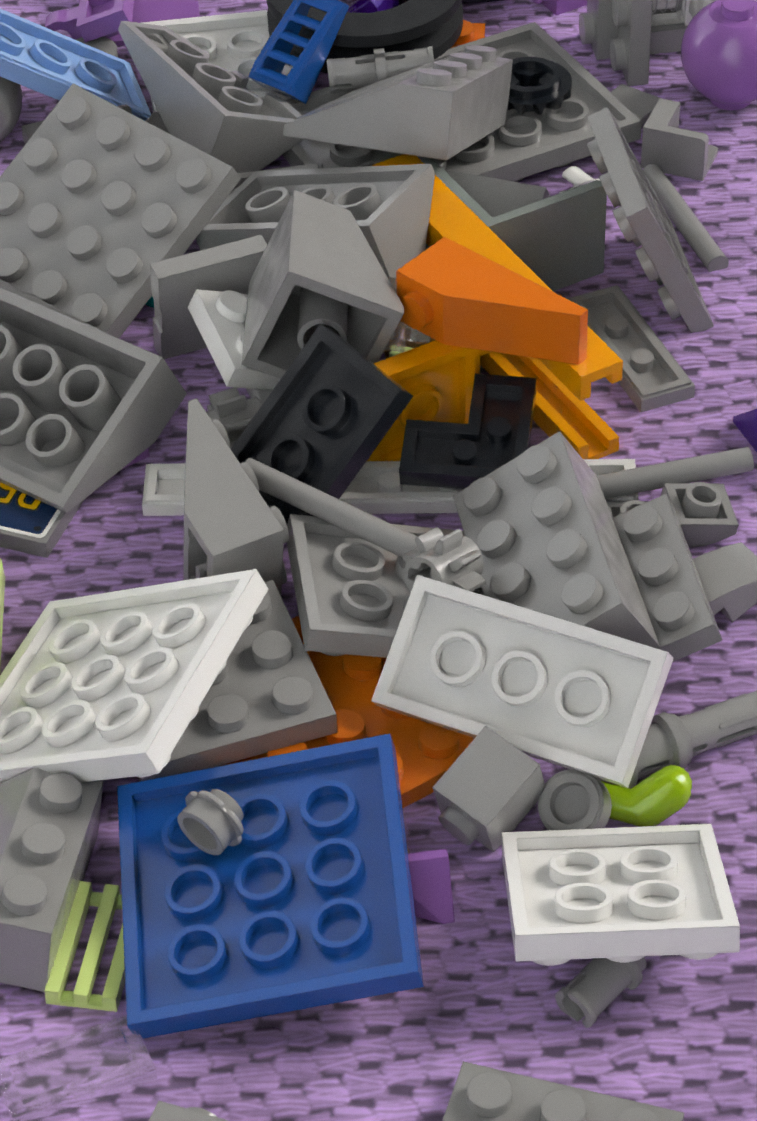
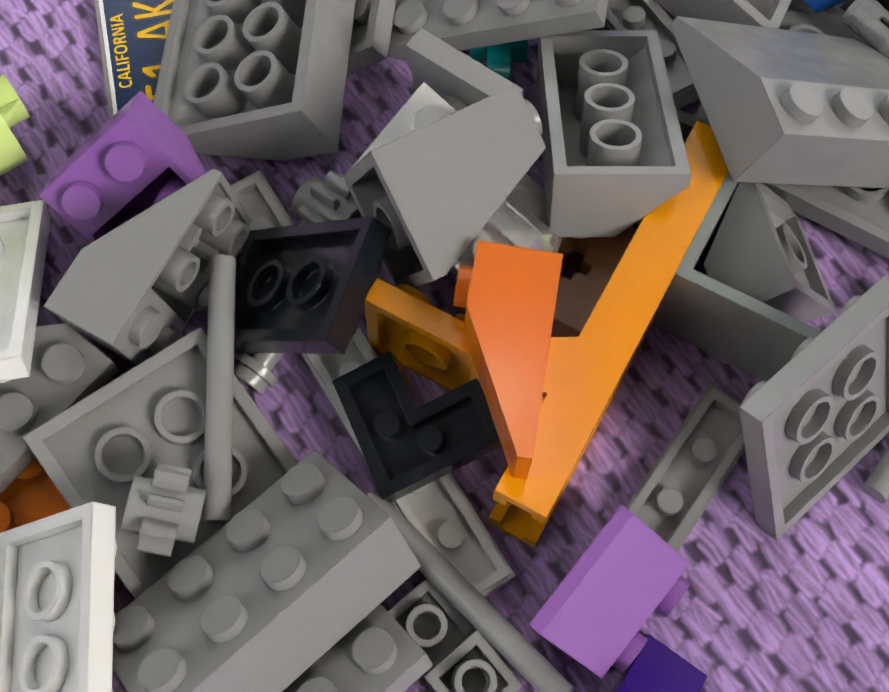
camera: 55 degrees right, 25 degrees up
none -> medium lavender slope [38,91,206,243]
none -> medium lavender slope [528,505,691,678]

